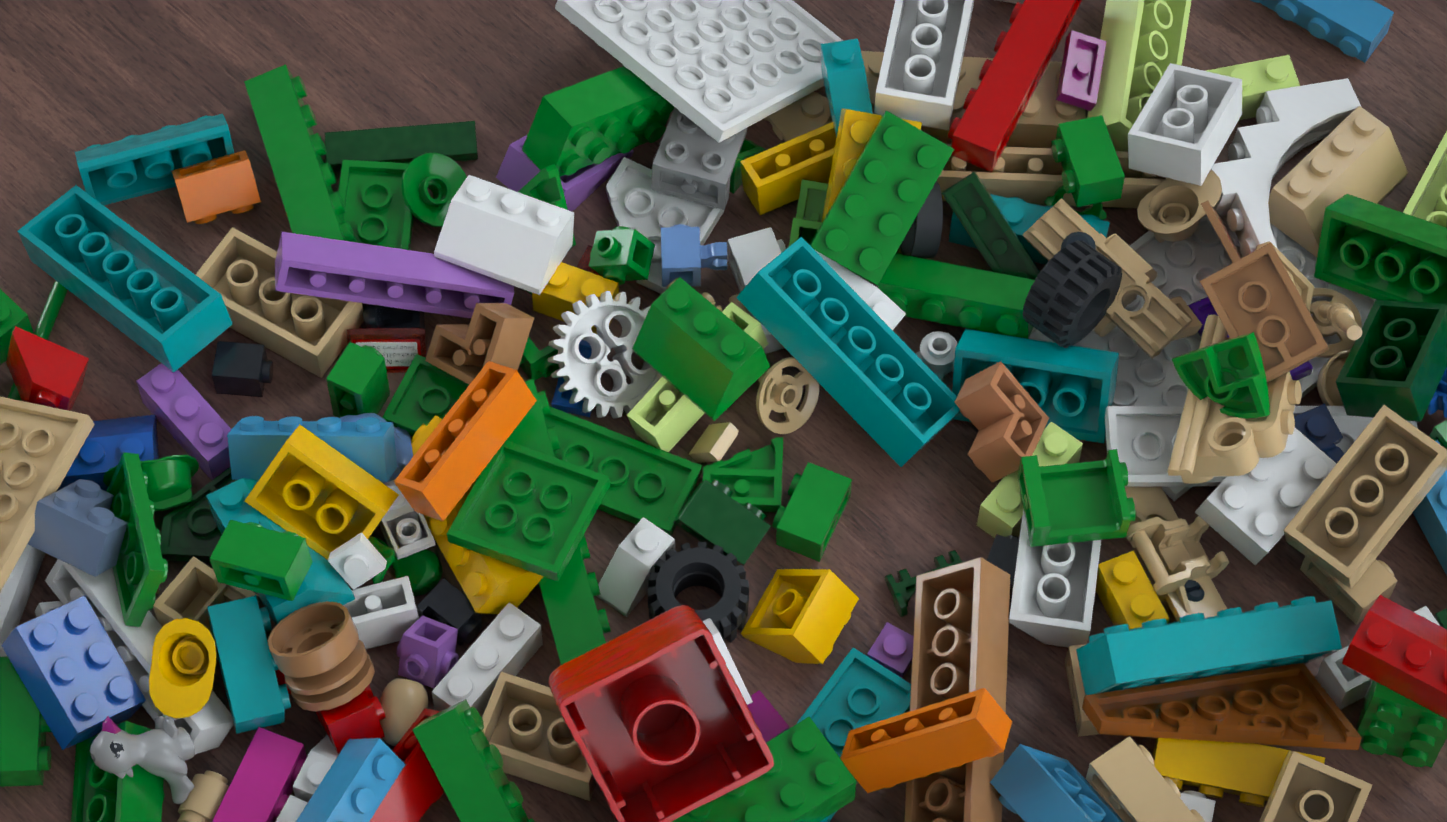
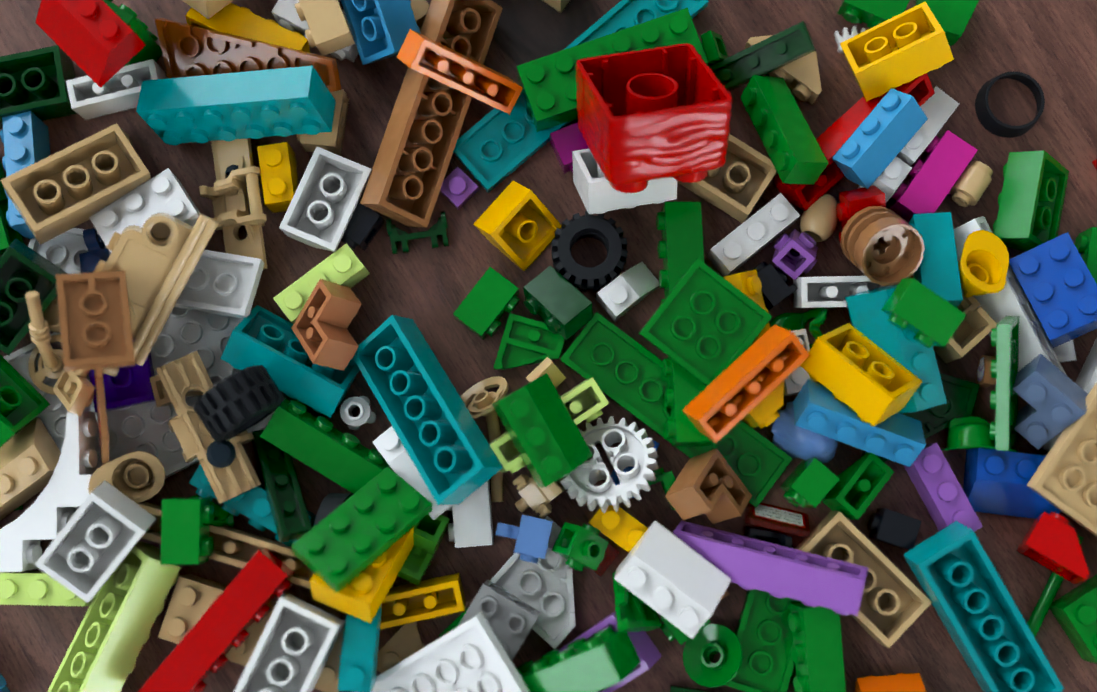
camera: 160 degrees left, 20 degrees up
light grey animal [90,715,195,804] -> none
white plate [328,532,387,590] -> none
green panel [1017,449,1136,547] -> none
plate [1056,30,1107,111] -> none
green brick [1172,332,1270,419] -> none
none -> green slope [822,452,894,520]

